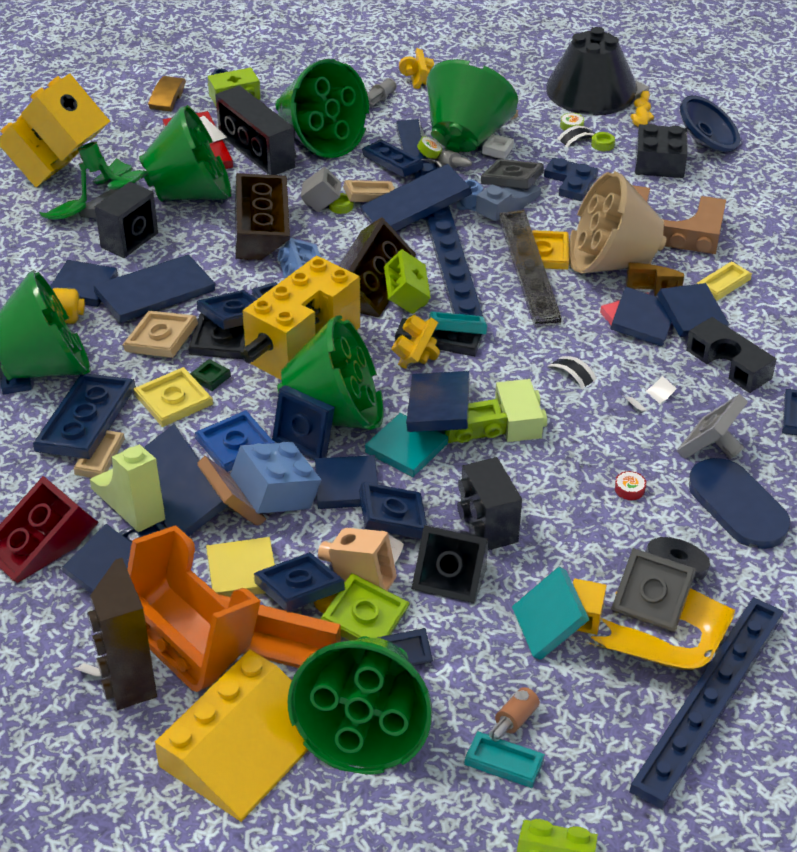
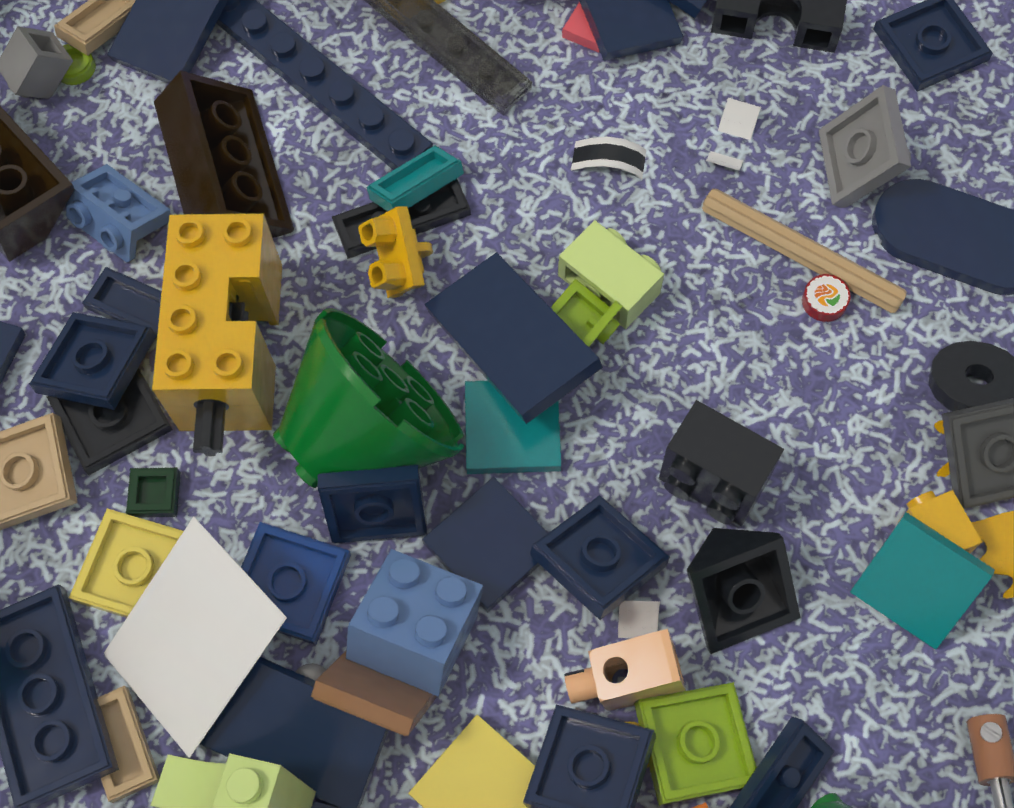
camera: 35 degrees left, 25 degrees up
lime brick [384,249,431,314] -> none
none -> white sticker [104,516,287,758]
none -> tan axle [702,188,907,313]

